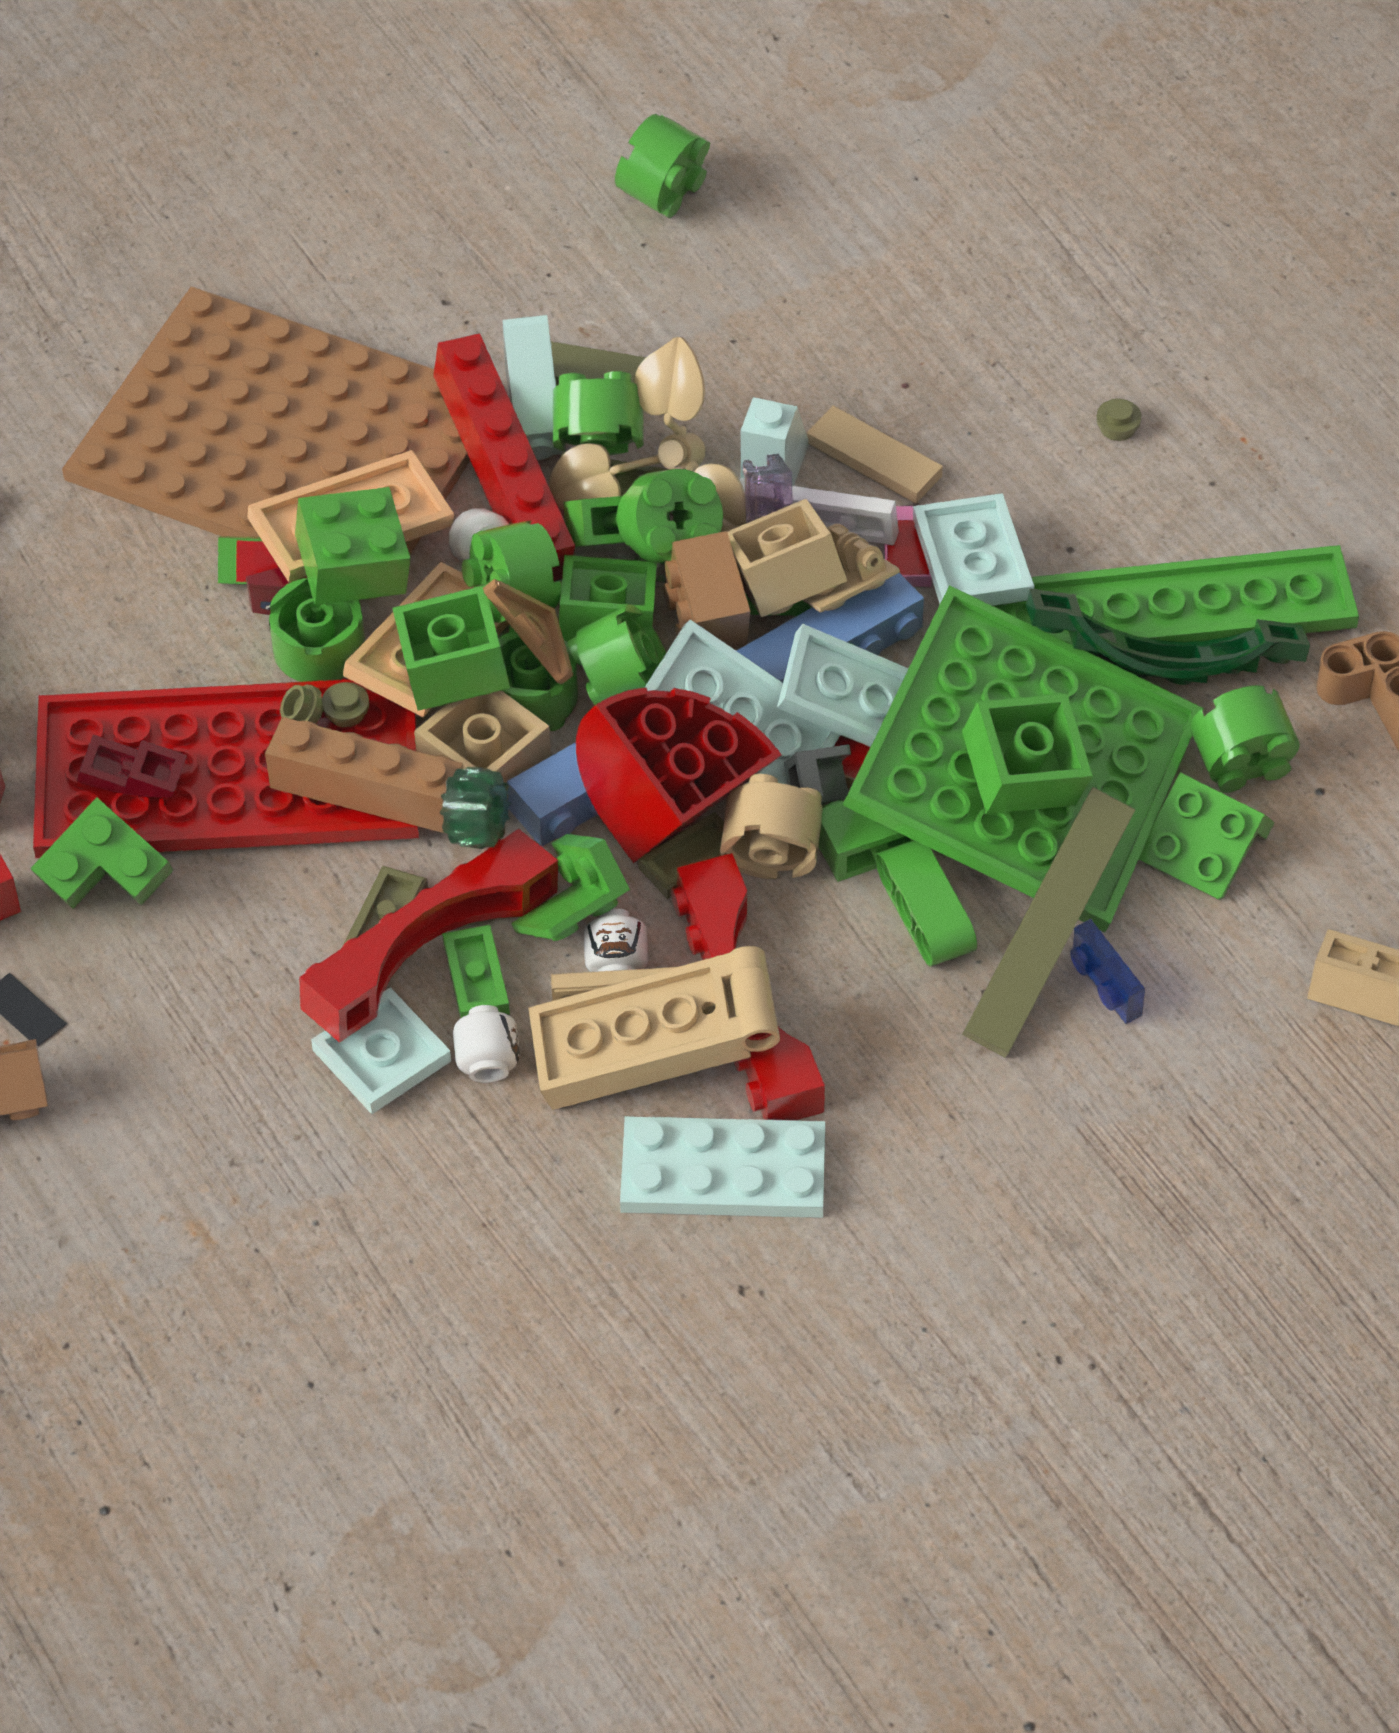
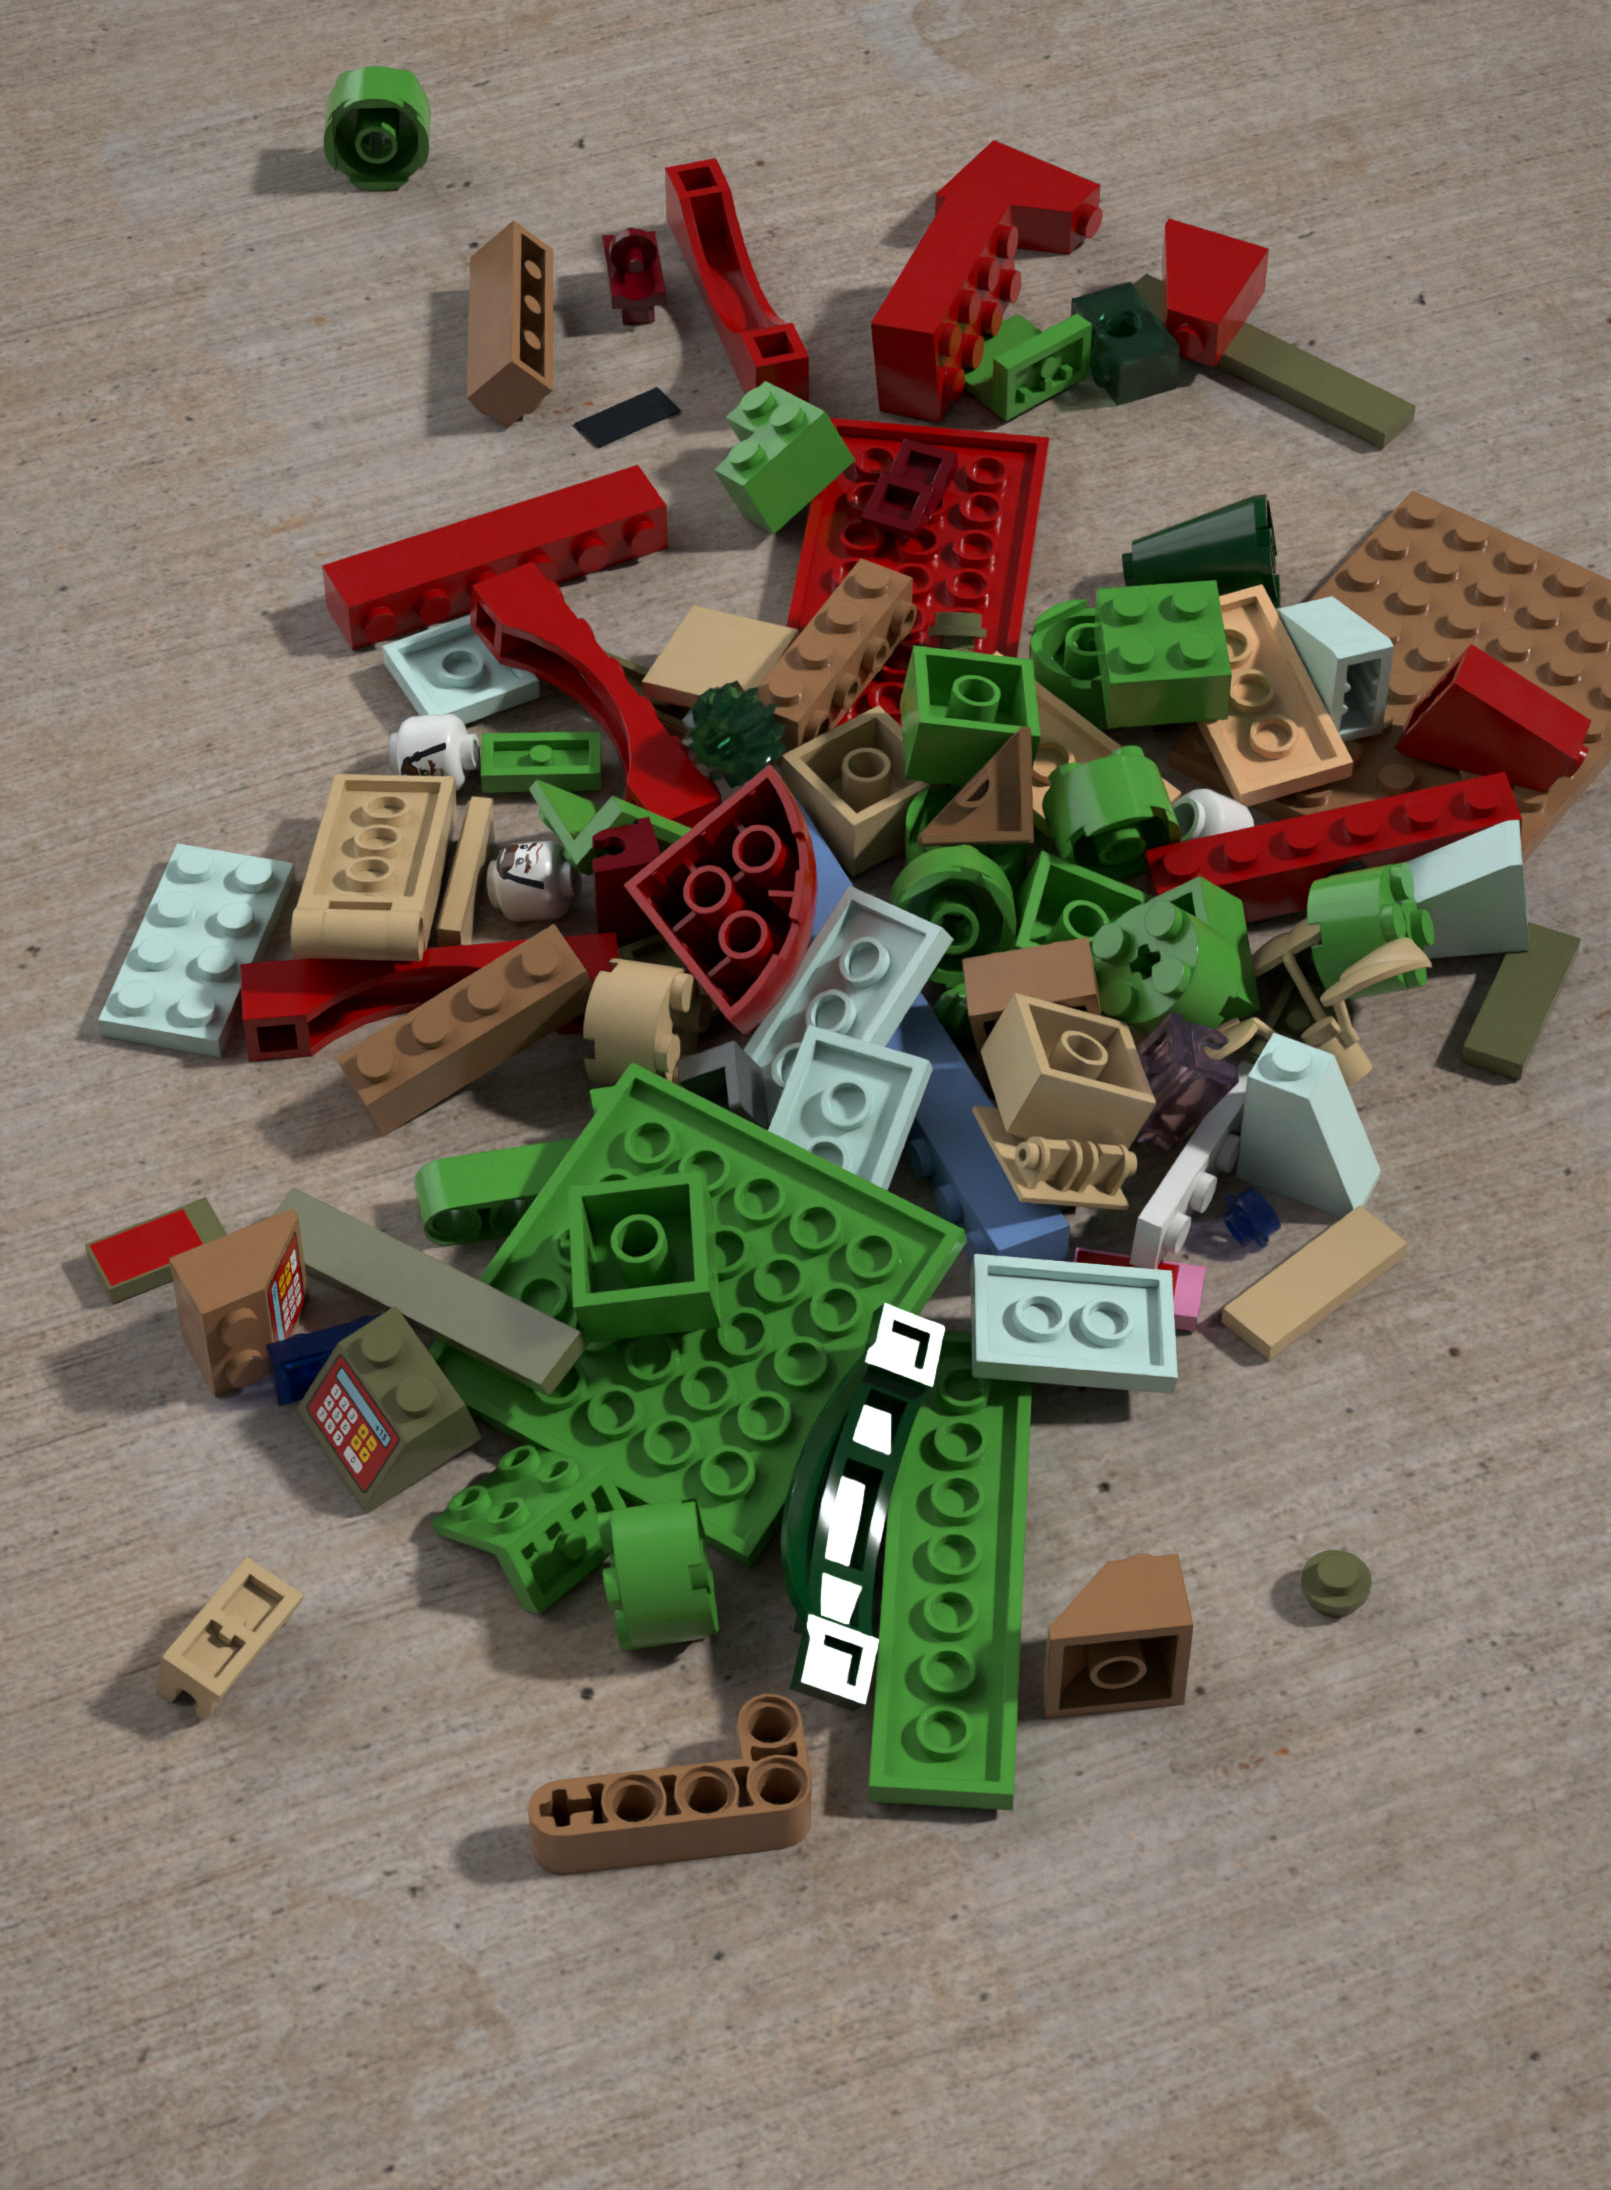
camera: 100 degrees right, 5 degrees down
none -> red tile [85,1197,227,1304]
none -> medium nougat slope [169,1208,309,1397]
none -> olive slope [297,1305,482,1514]
none -> red brick [322,465,668,650]
none -> medium nougat brick [336,924,592,1136]
none -> dark red hinge [592,817,661,948]
none -> tan tile [642,605,799,721]
none -> medium nougat slope [1042,1554,1194,1719]
none -> dark green cone [1122,494,1281,609]
none -> clear blue plate [1222,1187,1281,1248]
none -> light aqua slope [1277,596,1394,742]
none -> red slope [1395,644,1592,793]

